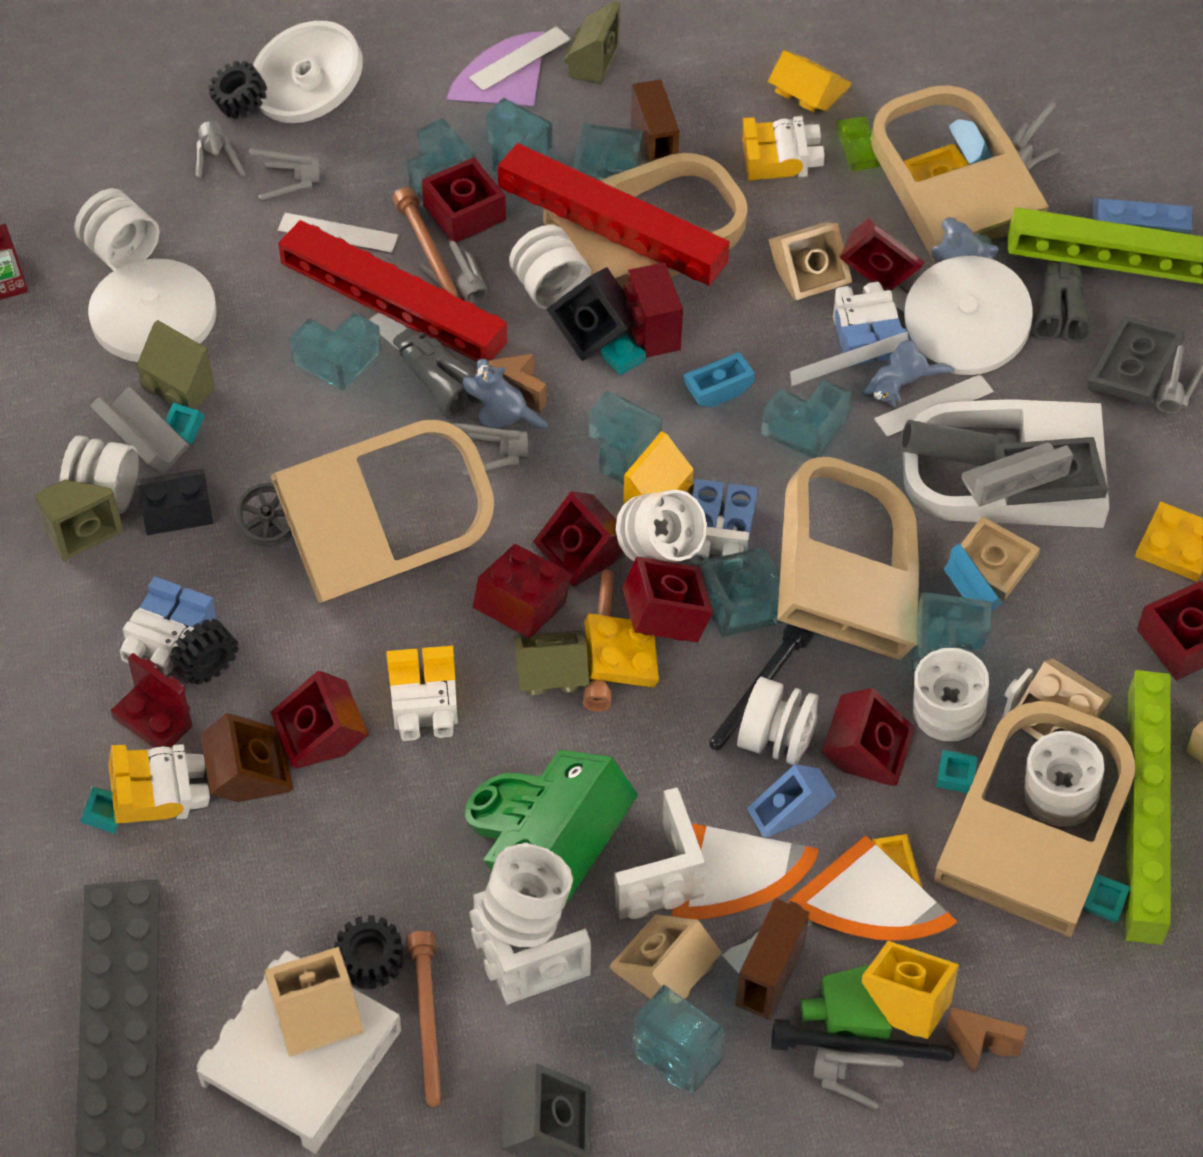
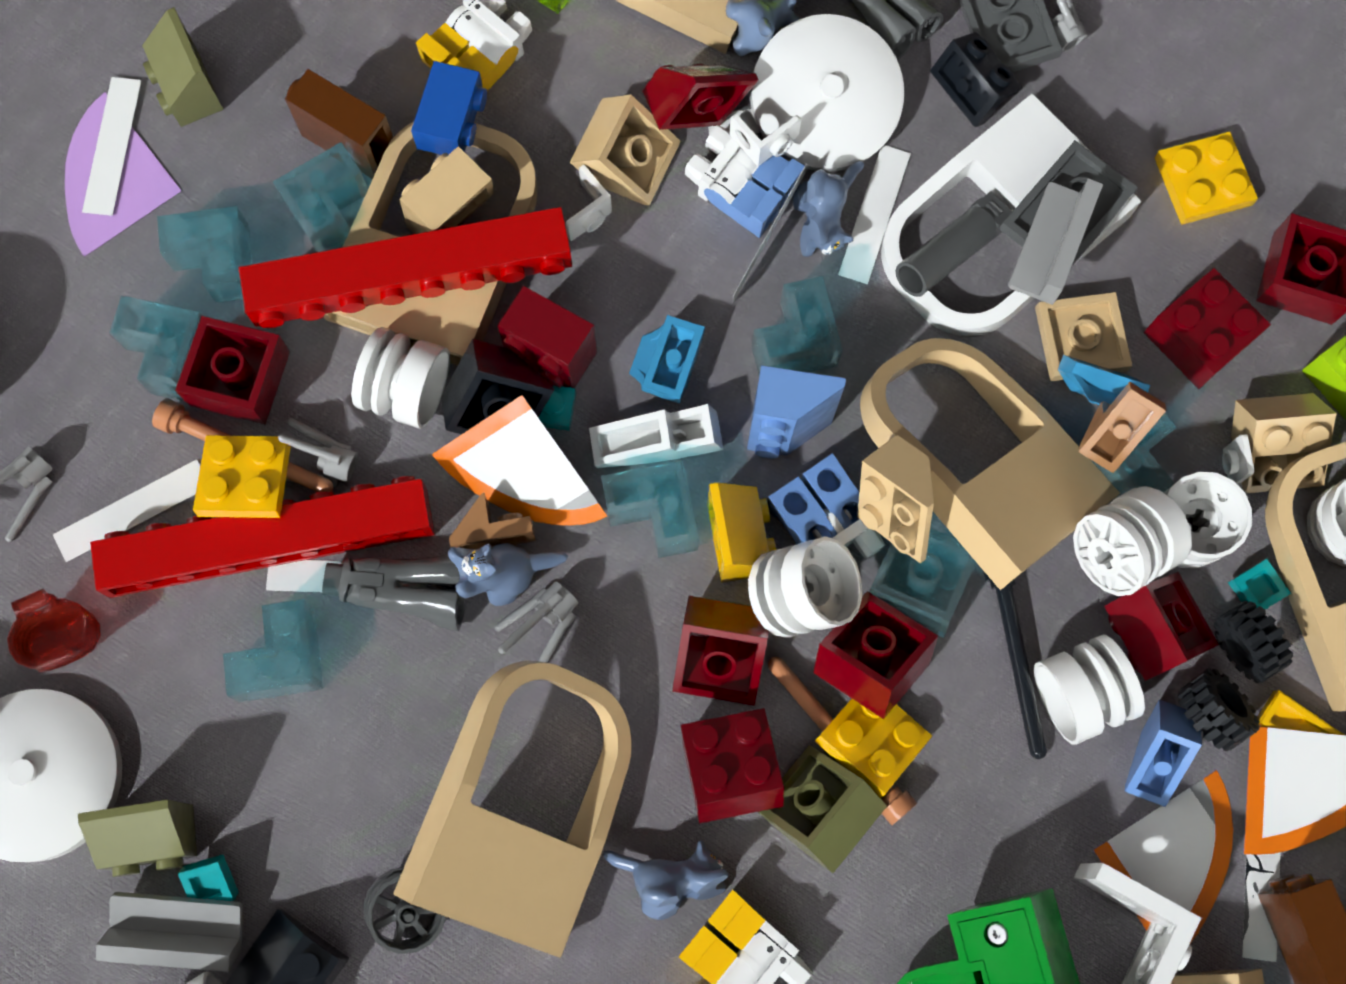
camera: 45 degrees left, 20 degrees up
none -> clear red piece [7,588,101,673]
none -> yellow plate [193,435,291,518]
none -> tan slope [400,146,493,234]
none -> blue brick [411,61,487,155]
none -> white sticker [431,395,608,525]
none -> white bracket [565,164,612,241]
none -> white slope [589,404,723,468]
none -> sand blue animal [603,840,728,920]
none -> white bracket [730,114,801,166]
none -> medium blue slope [747,365,846,459]
none -> tan slope [857,435,934,564]
none -> black bracket [930,32,1022,127]
none -> white wheel [1073,486,1192,596]
none -> medium nougat slope [1078,382,1166,473]
none -> dark red brick [1143,268,1271,389]
none -> black tyre [1178,668,1260,751]
none -> black tyre [1213,601,1293,683]

